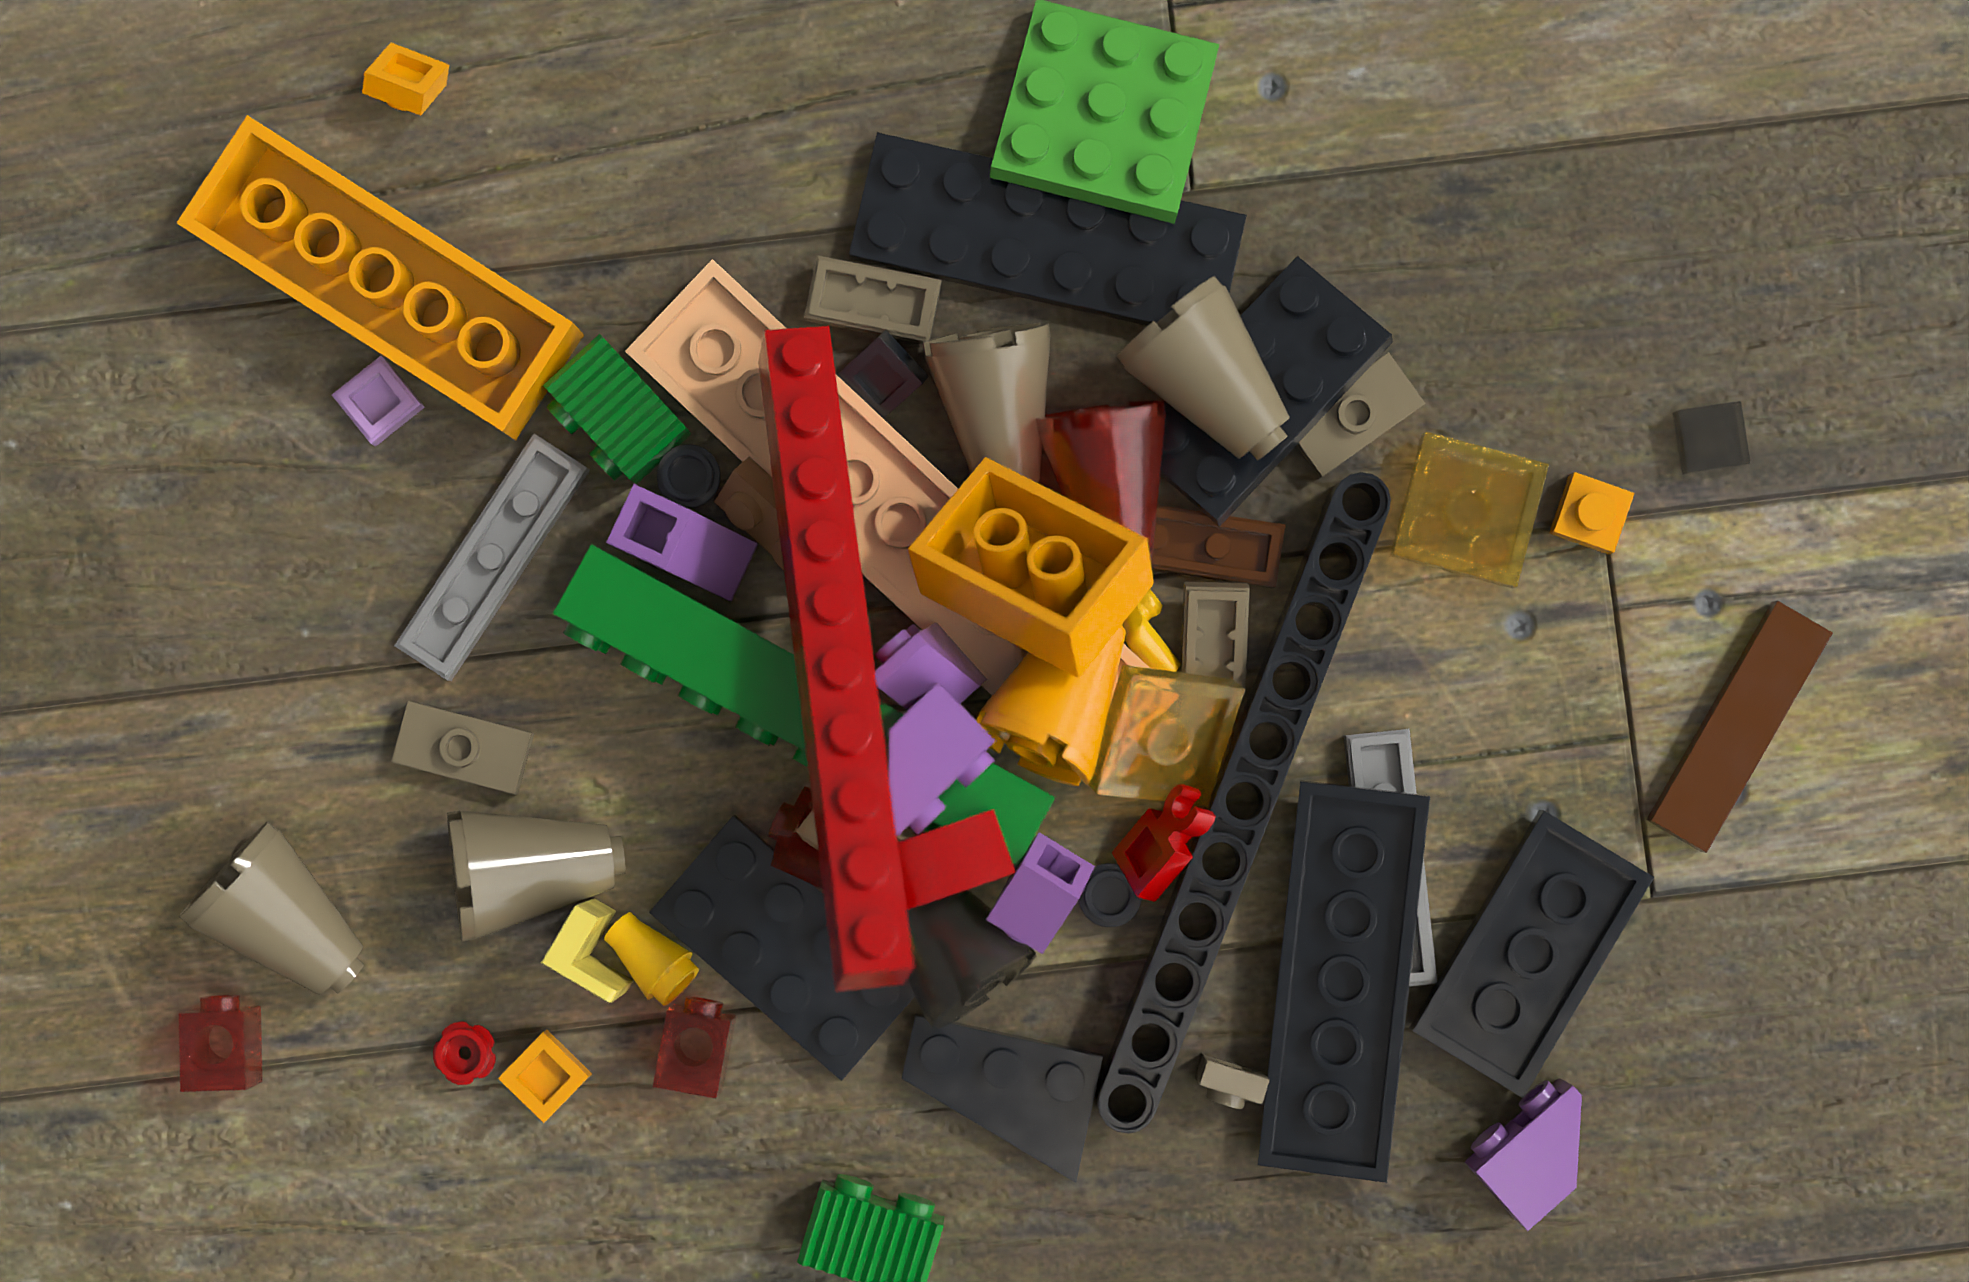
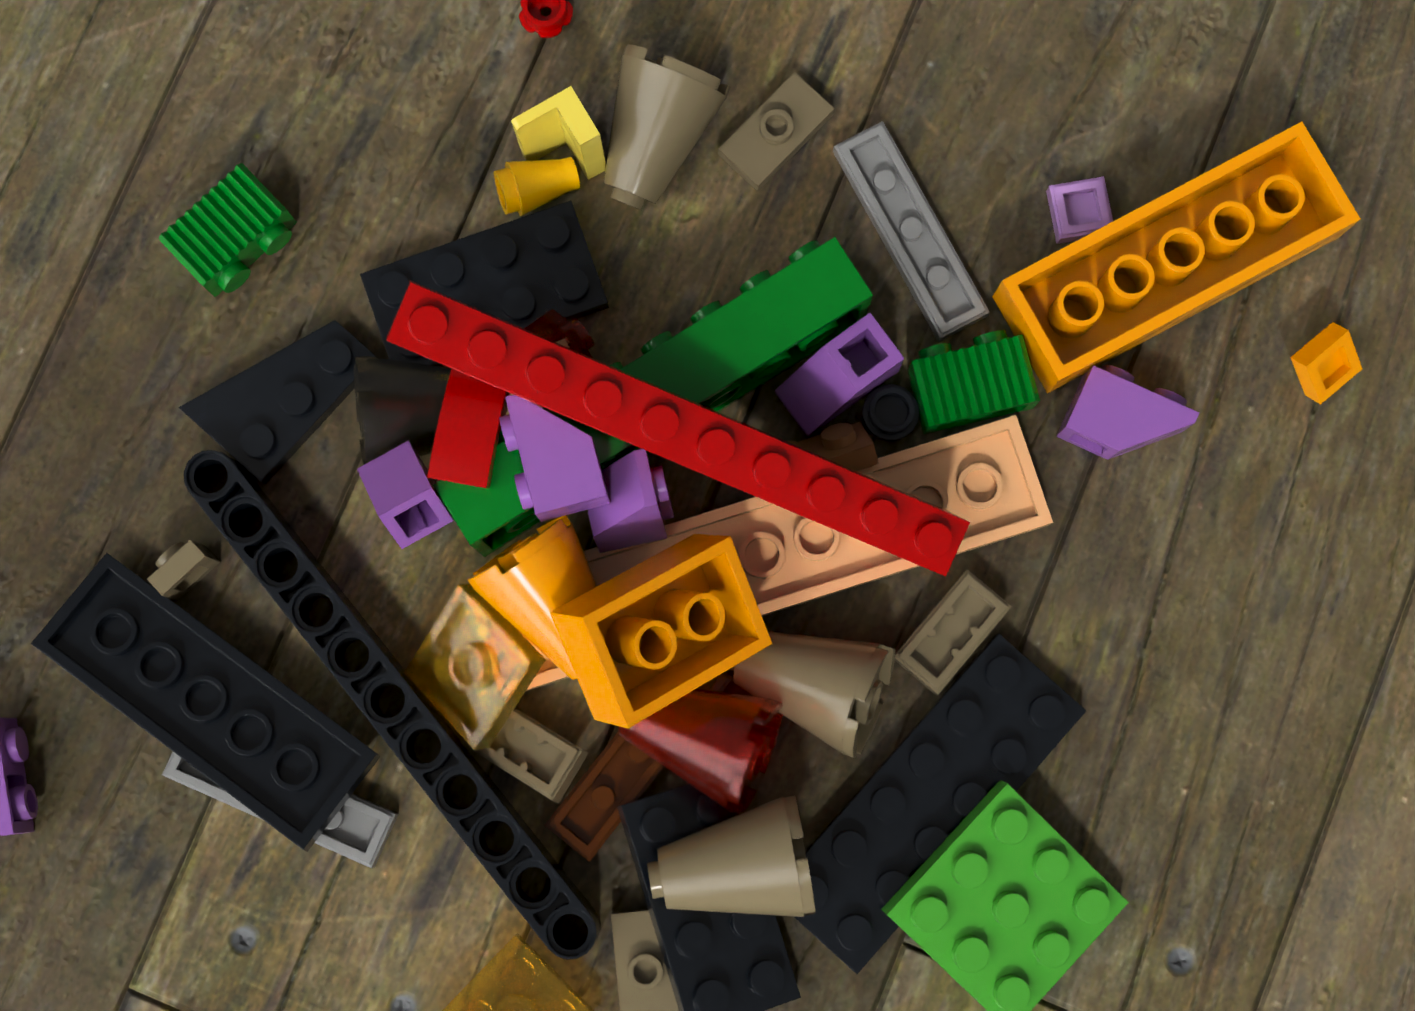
camera: 125 degrees right, 5 degrees down
light orange plate [498,1029,592,1123] -> none
clear red brick [653,996,737,1099] -> none
black plate [837,330,929,419] -> none
black plate [1078,863,1142,927] -> none
red plate [1111,784,1216,902] -> none
yellow arm [1122,589,1181,681] -> none
black plate [1409,810,1654,1098] -> none
none -> medium lavender slope [1056,365,1199,460]

